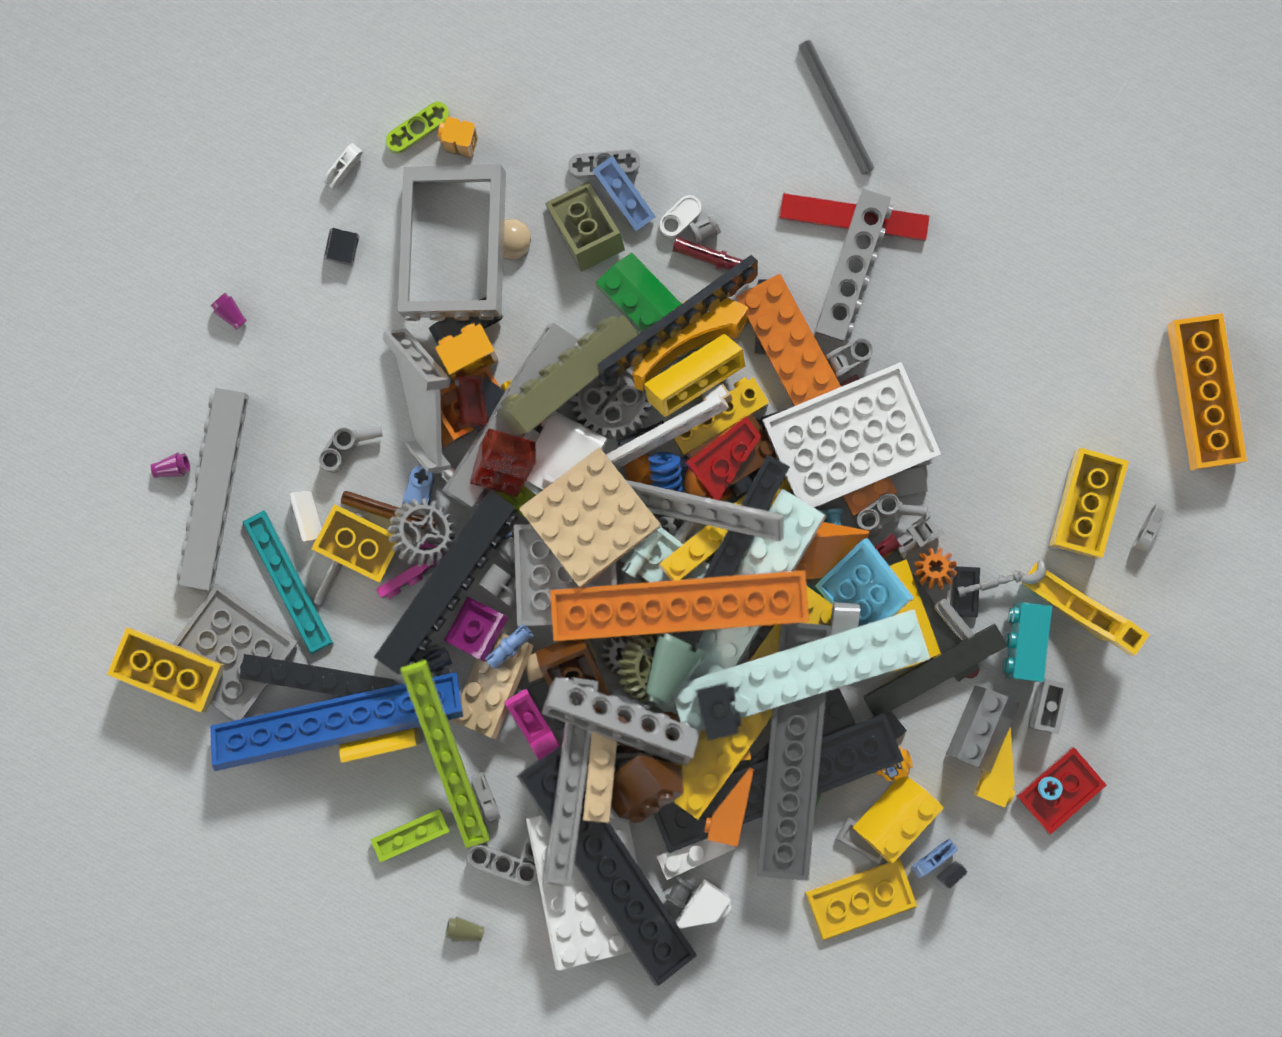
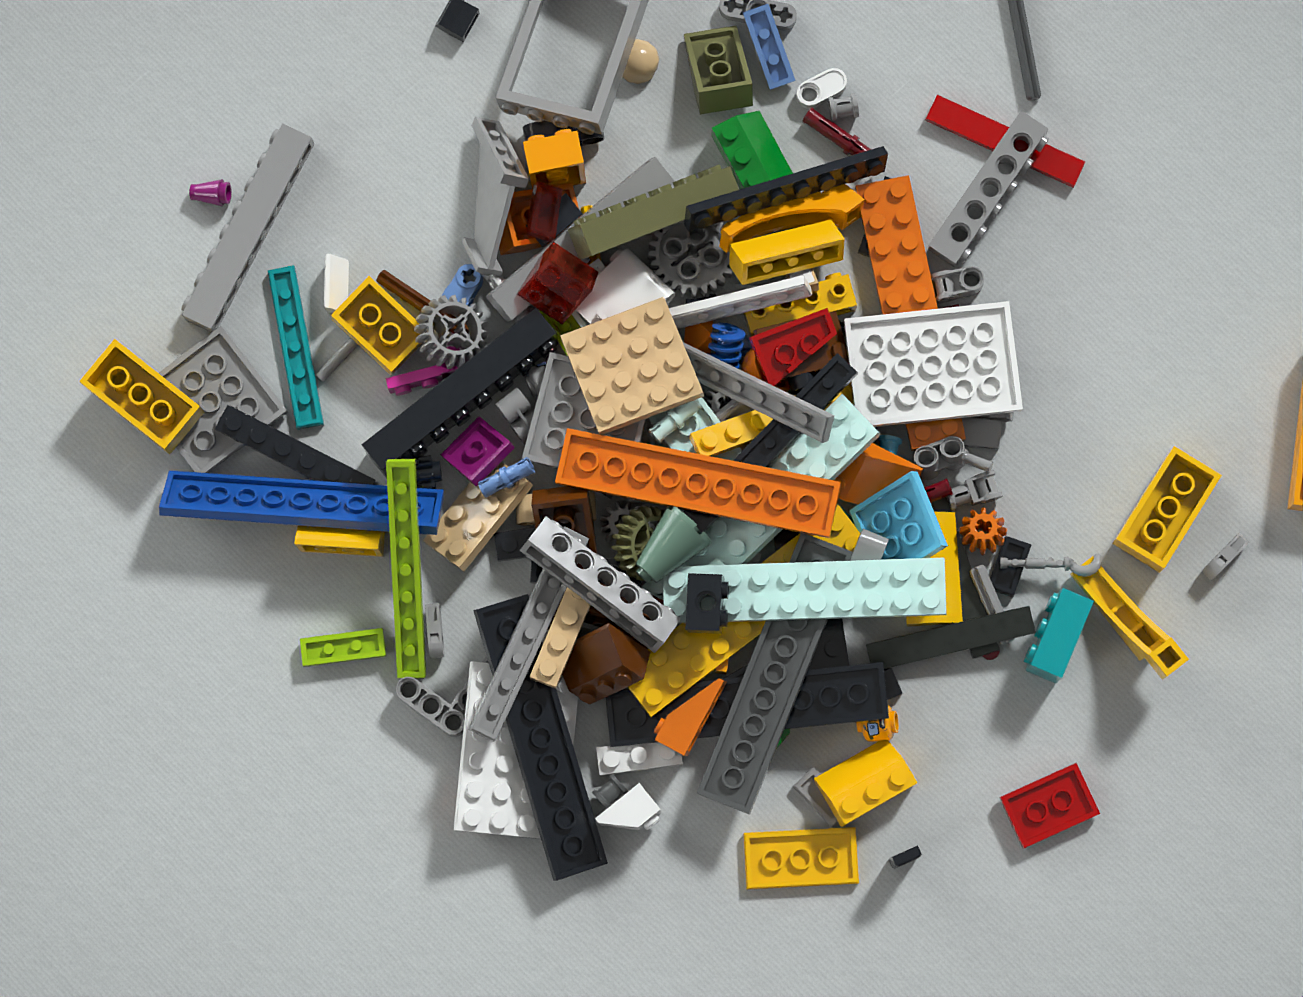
camera: 25 degrees right, 5 degrees down
magenta cone [210,293,247,330] -> none
light grey beam [319,427,383,473] -> none
olive cone [446,916,484,942] -> none
dark pink plate [504,689,562,760] -> none
medium blue piece [911,839,958,879] -> none
dark grey slope [946,685,1020,773] -> none
yellow slope [973,728,1015,808] -> none
light grey brick [1029,679,1070,734] -> none
medium azure bush [1038,777,1062,800] -> none

